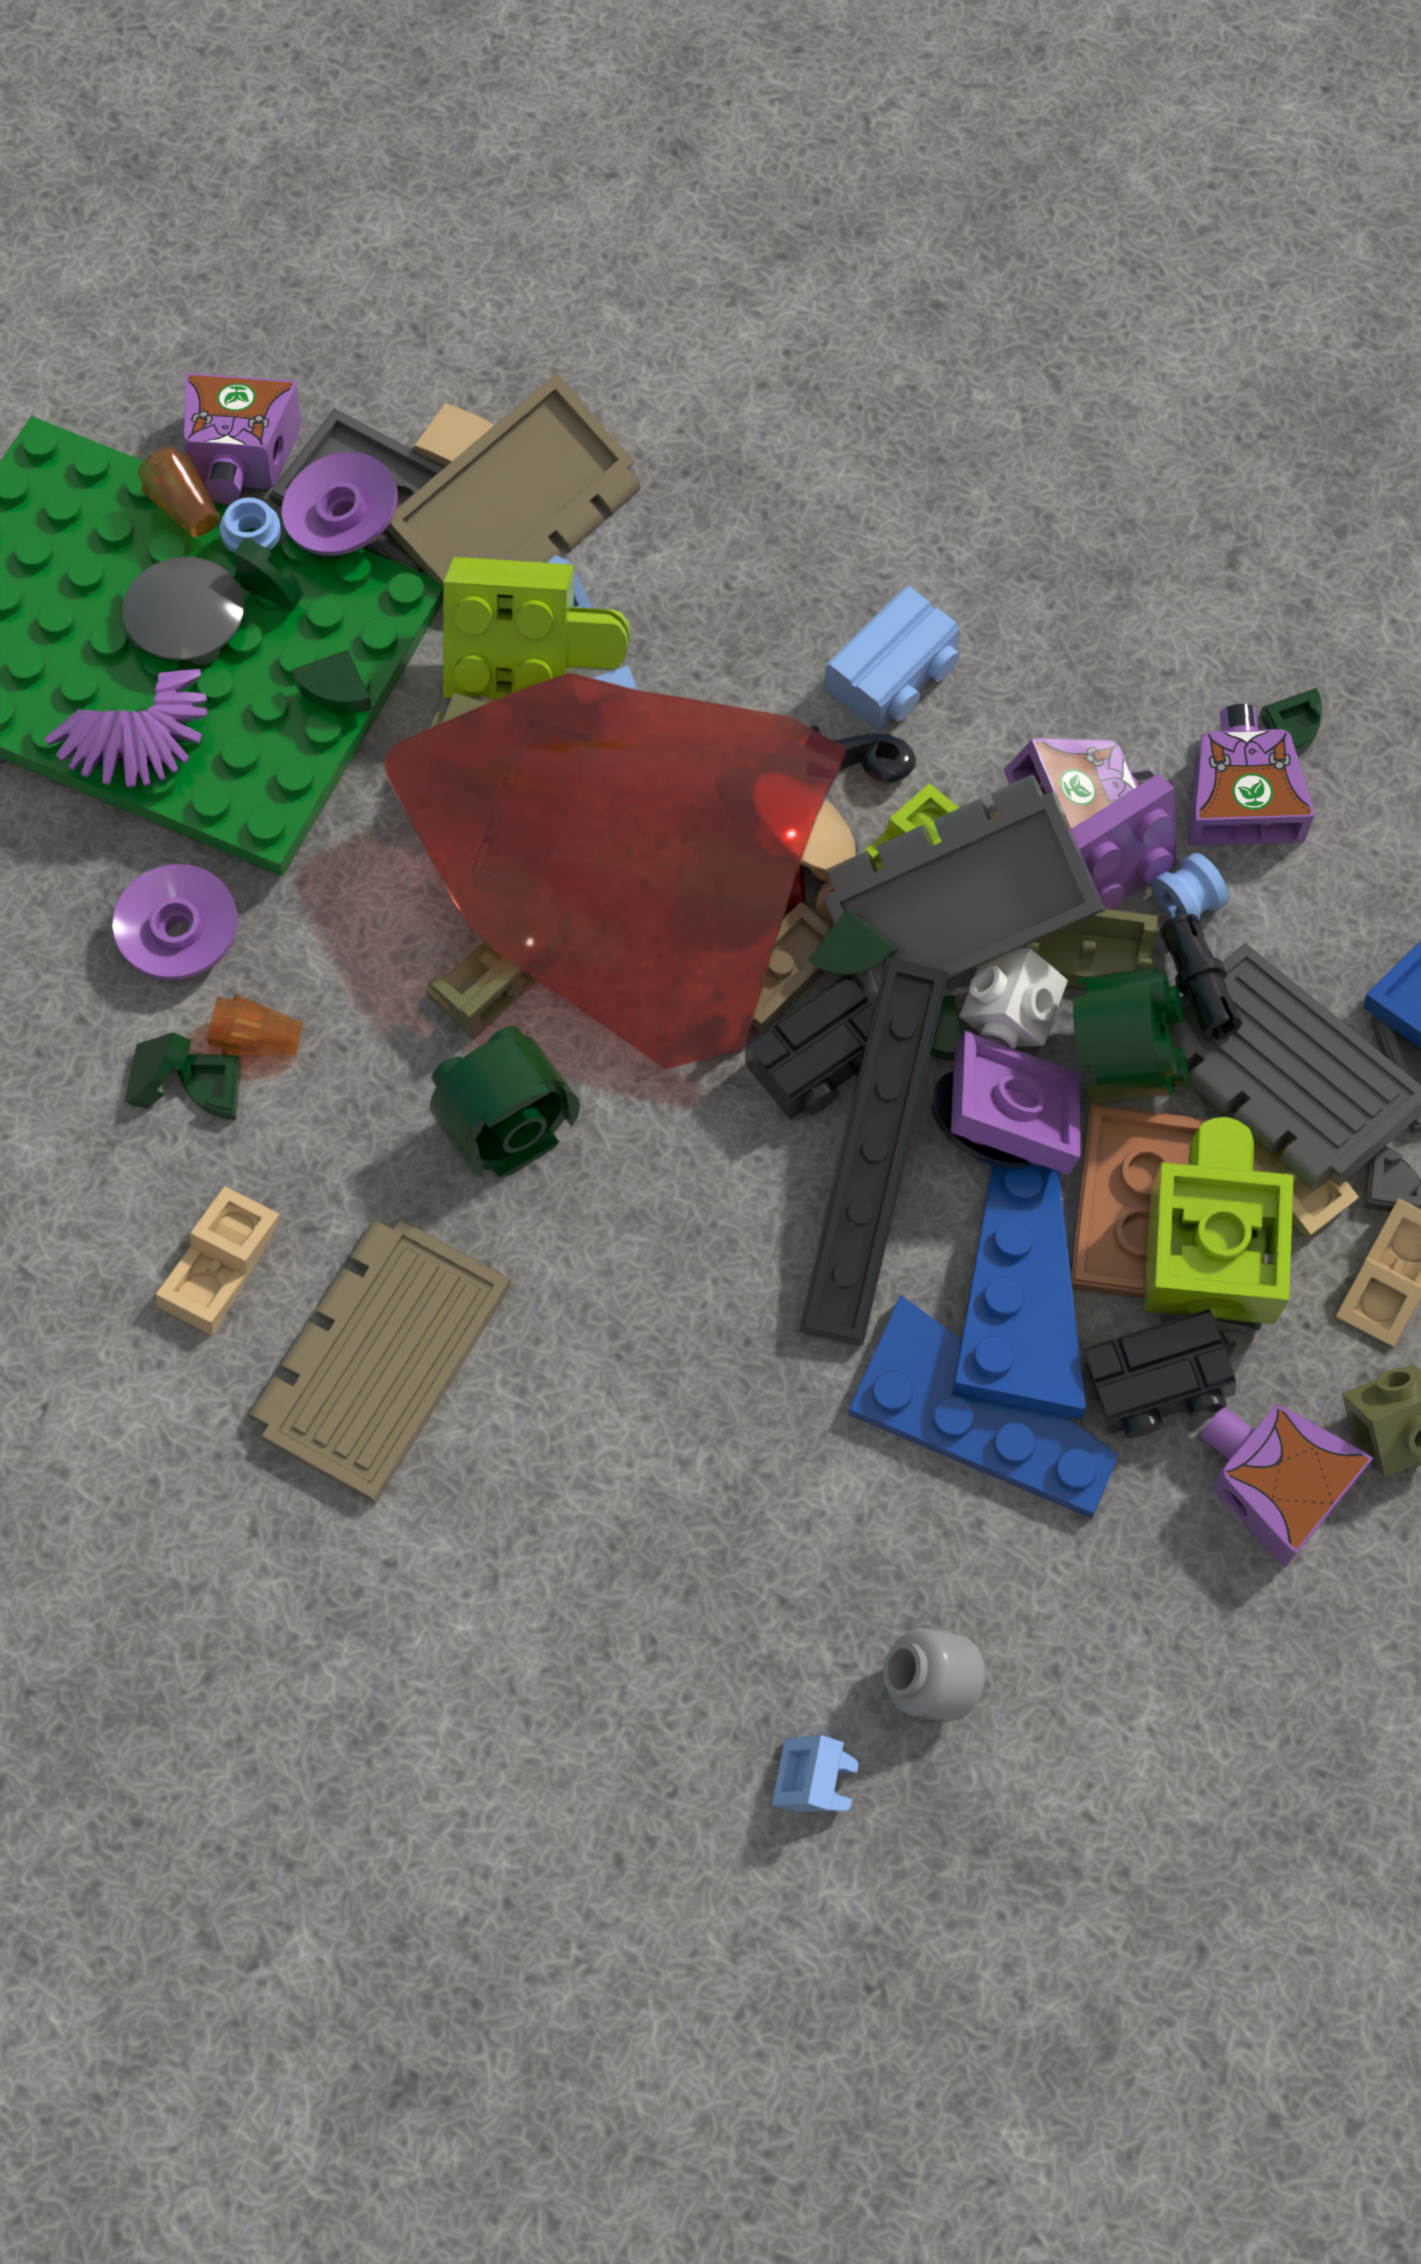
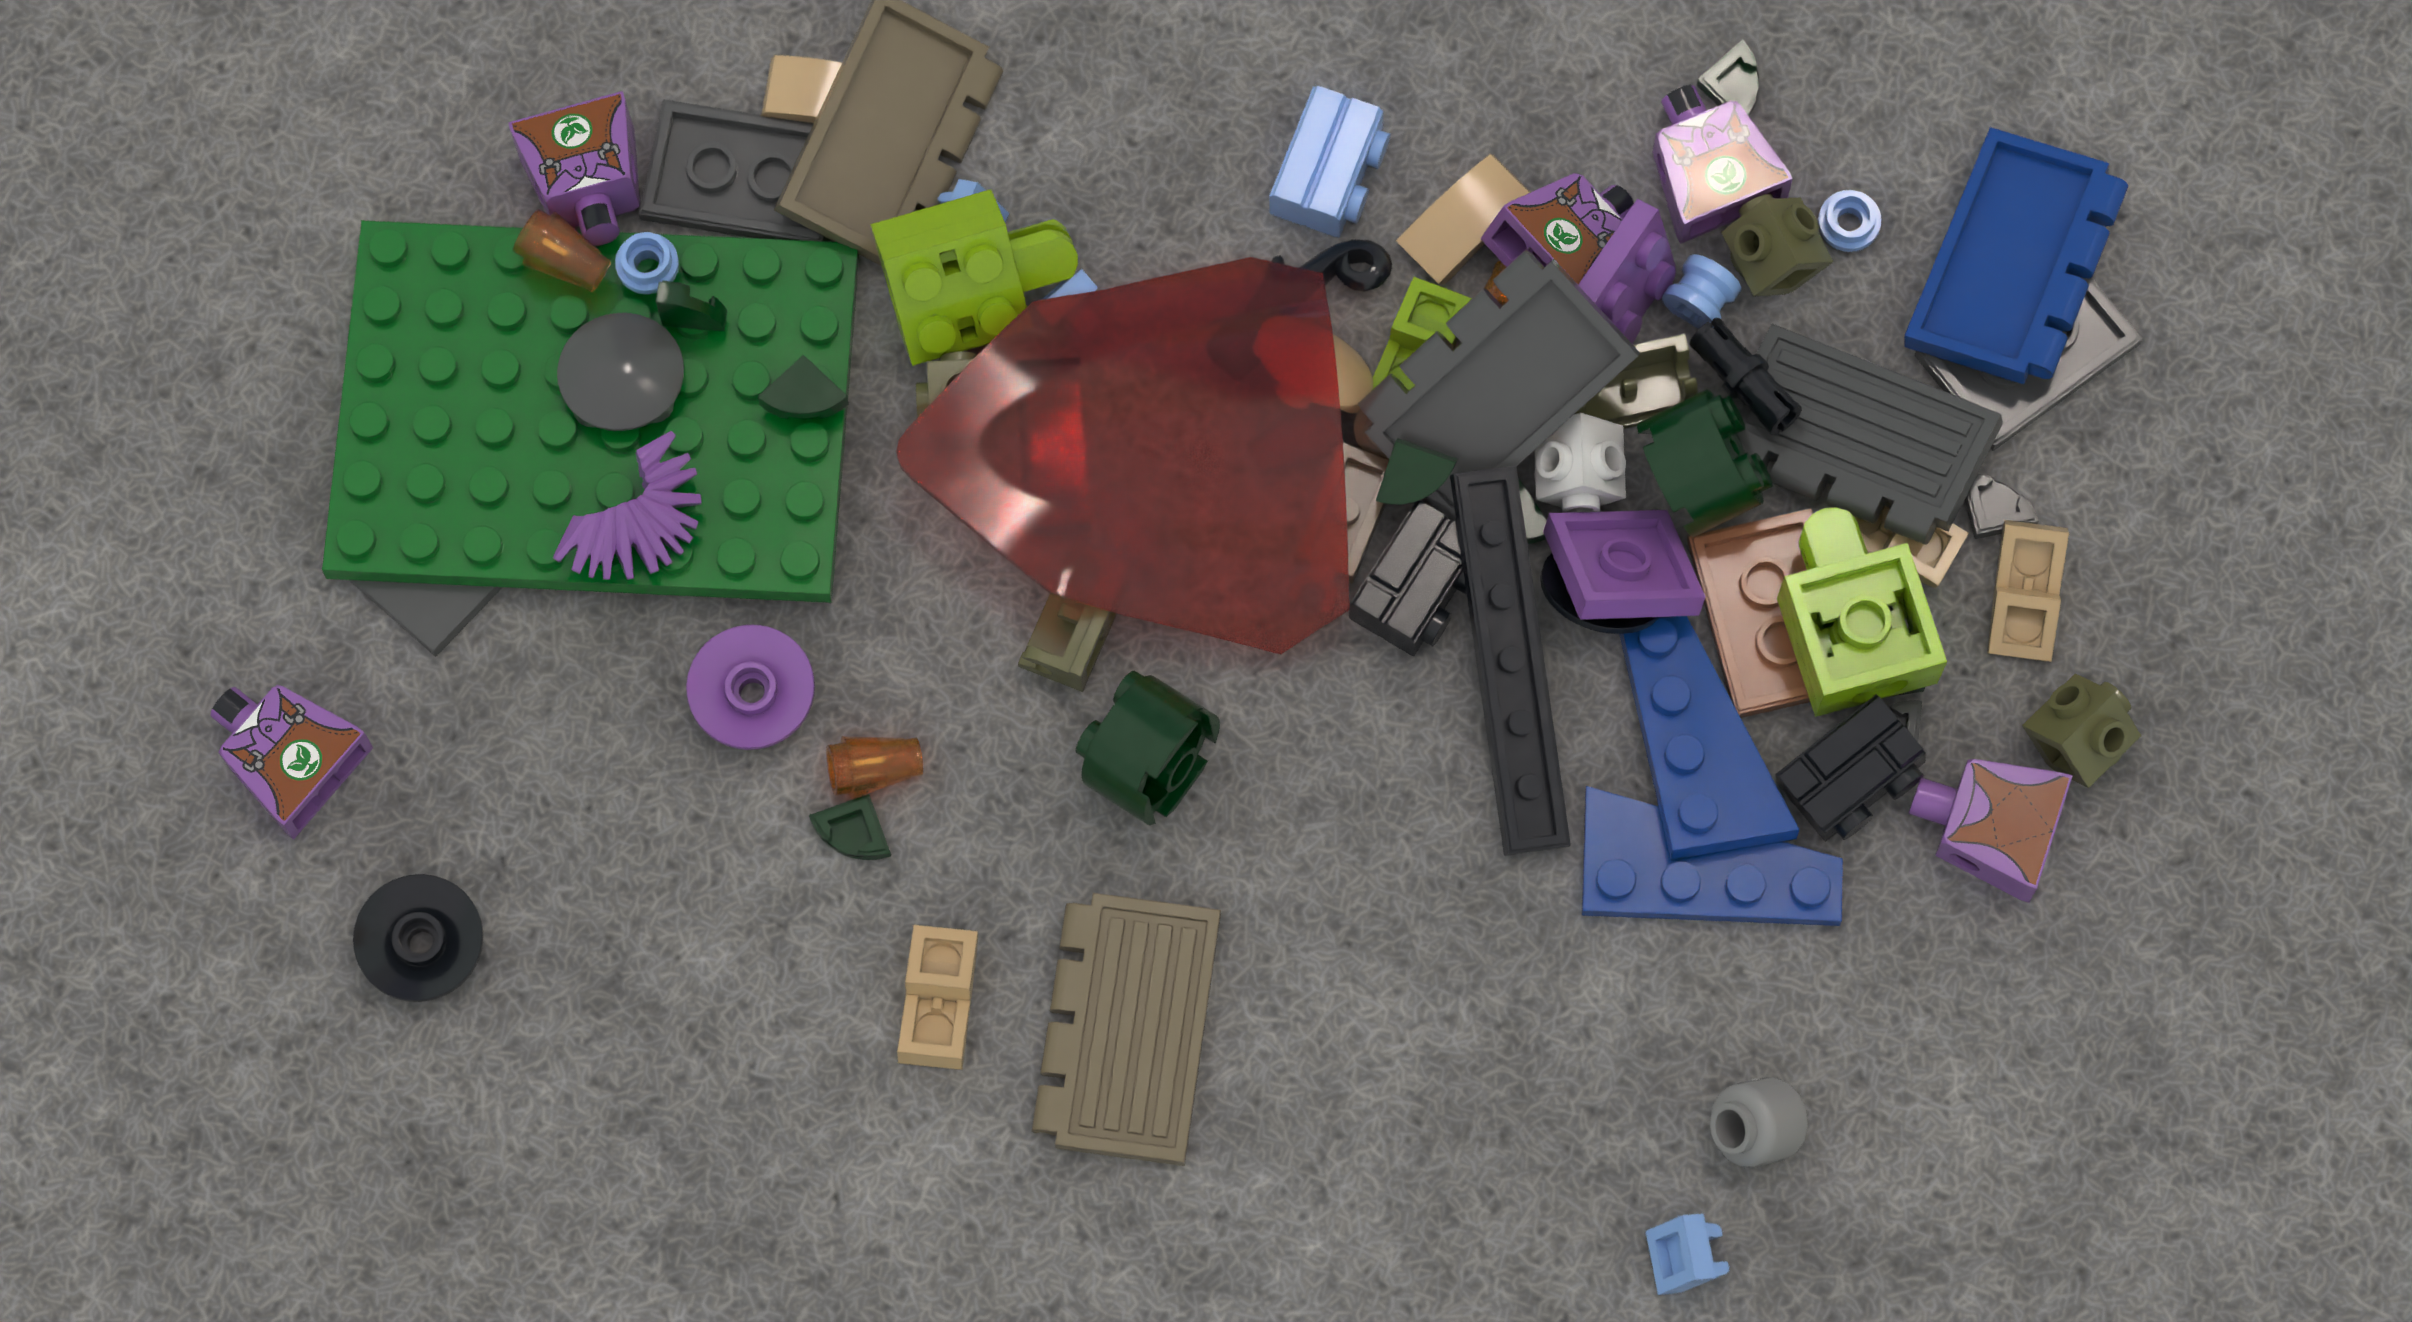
camera: 20 degrees left, 5 degrees up
dark green tile [124,1032,191,1108] -> none
medium lavender dish [282,452,398,556] -> none
none -> tan slope [1396,154,1530,285]
none -> olive brick [1721,194,1834,297]
none -> light blue plate [1818,190,1881,252]

